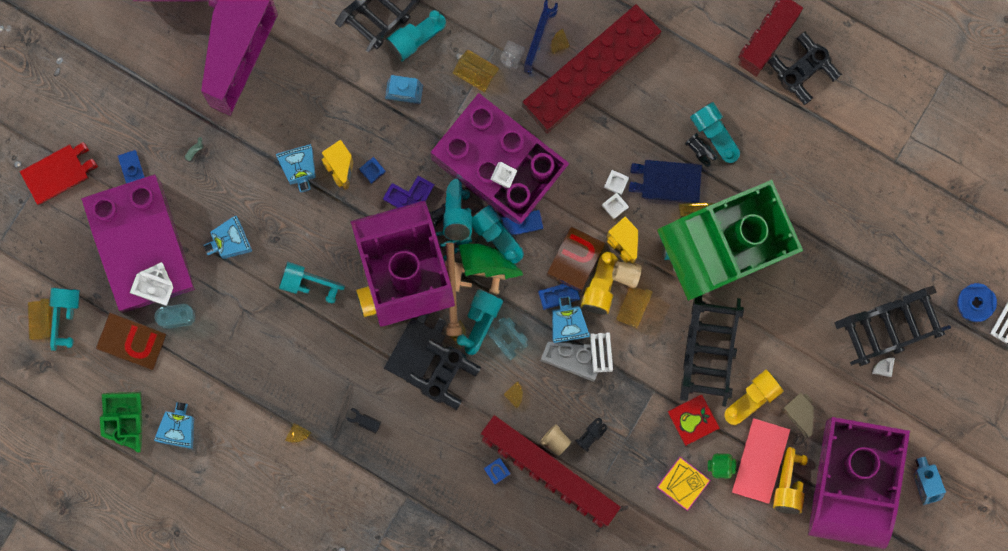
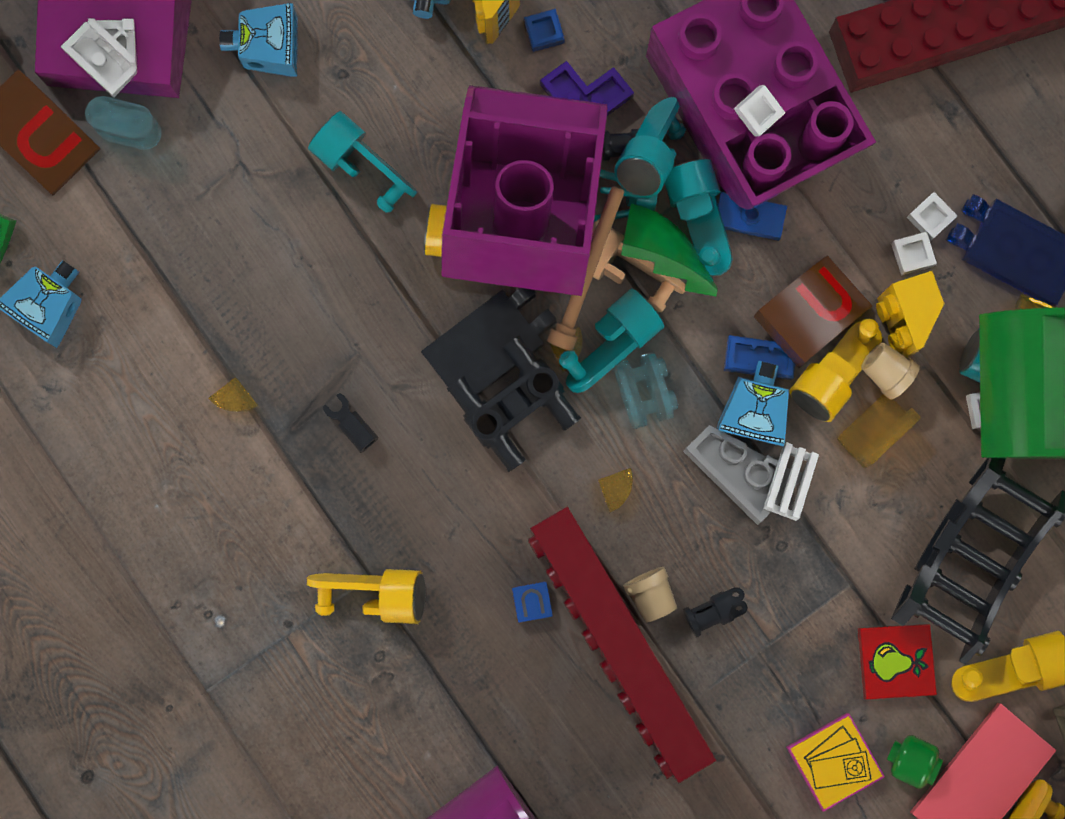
camera: 25 degrees right, 0 degrees up
none -> yellow piece [307,569,426,624]

